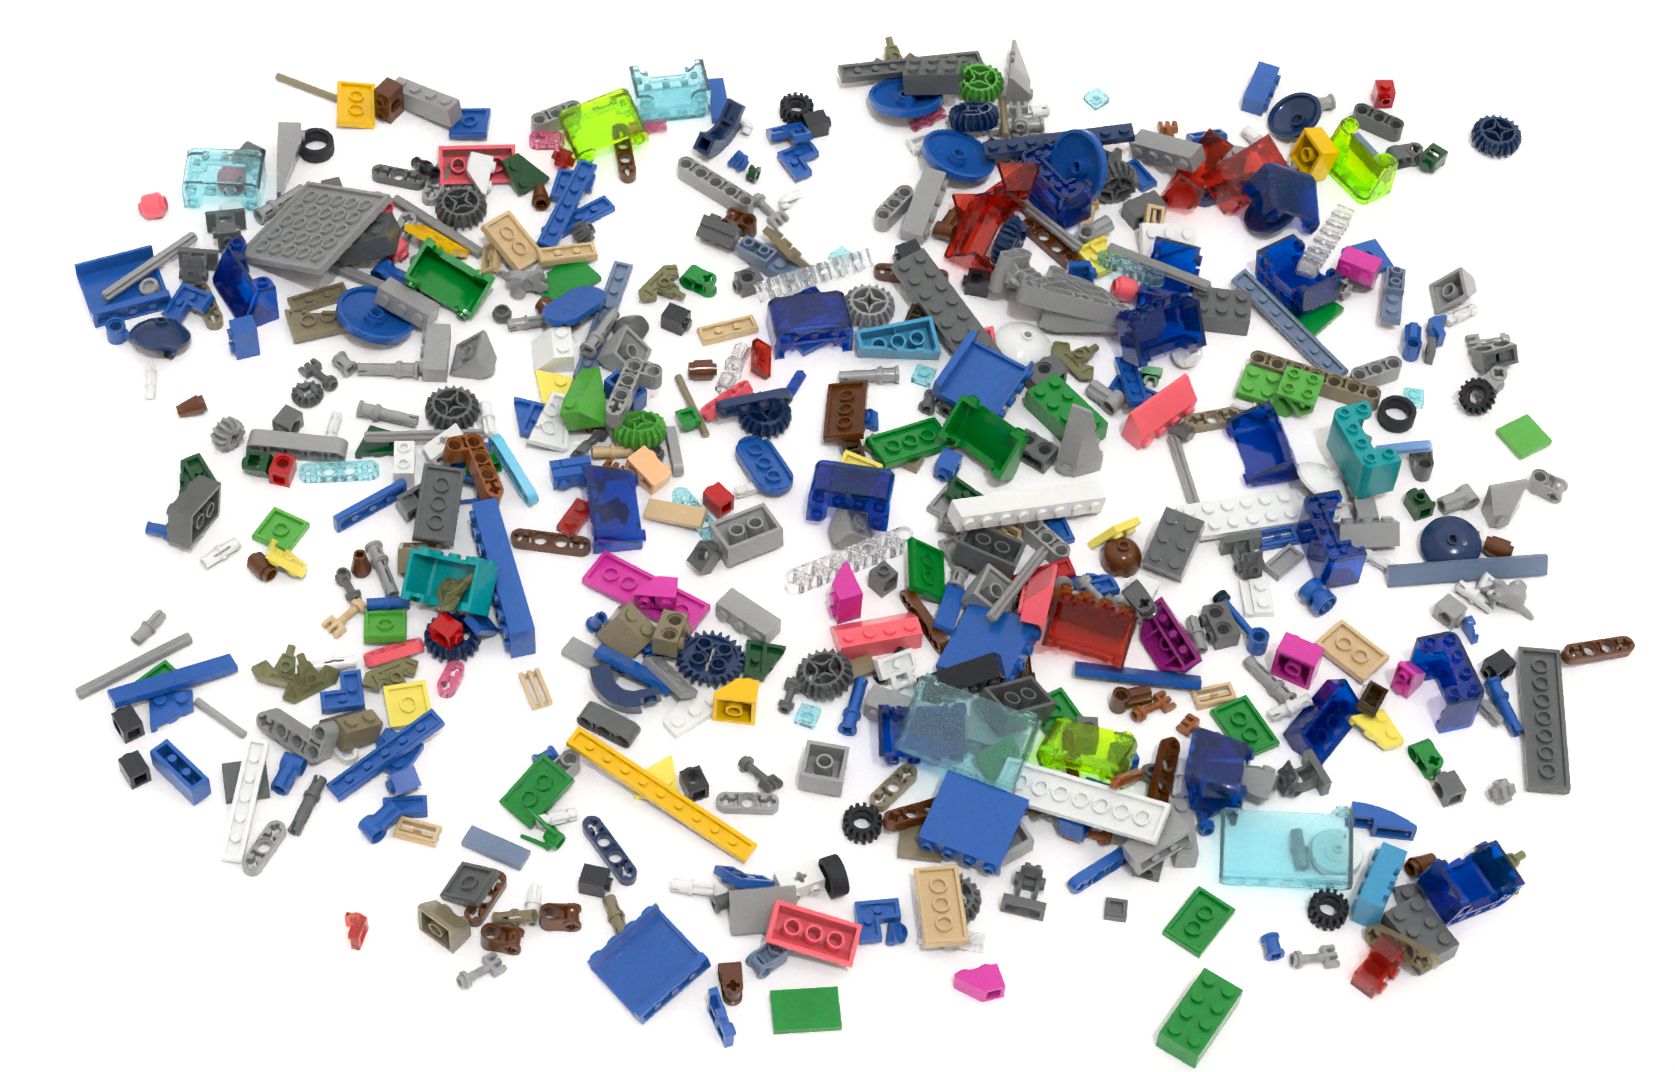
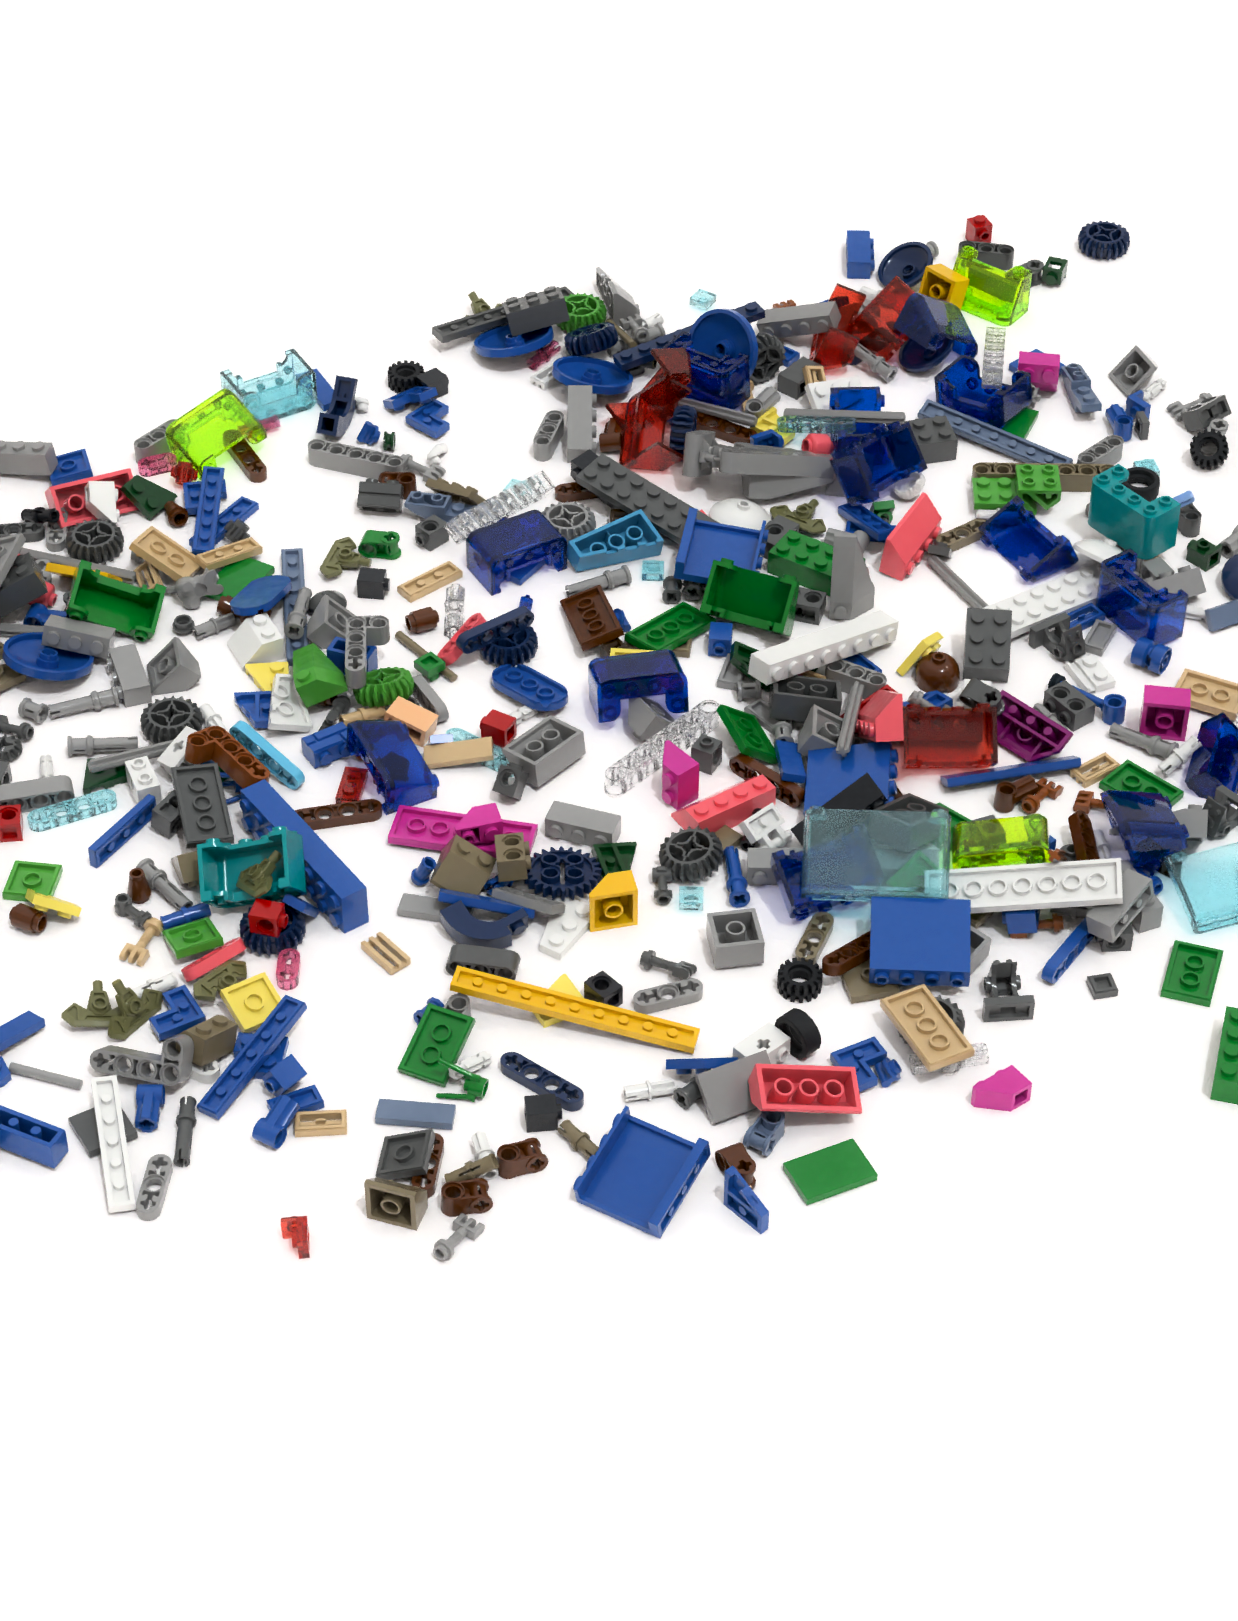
camera: 15 degrees left, 10 degrees down
clear red plate [751,338,772,380] -> none
black brick [962,268,992,299] -> none
none -> tile [428,734,453,745]
none -> light grey pin [842,336,898,383]

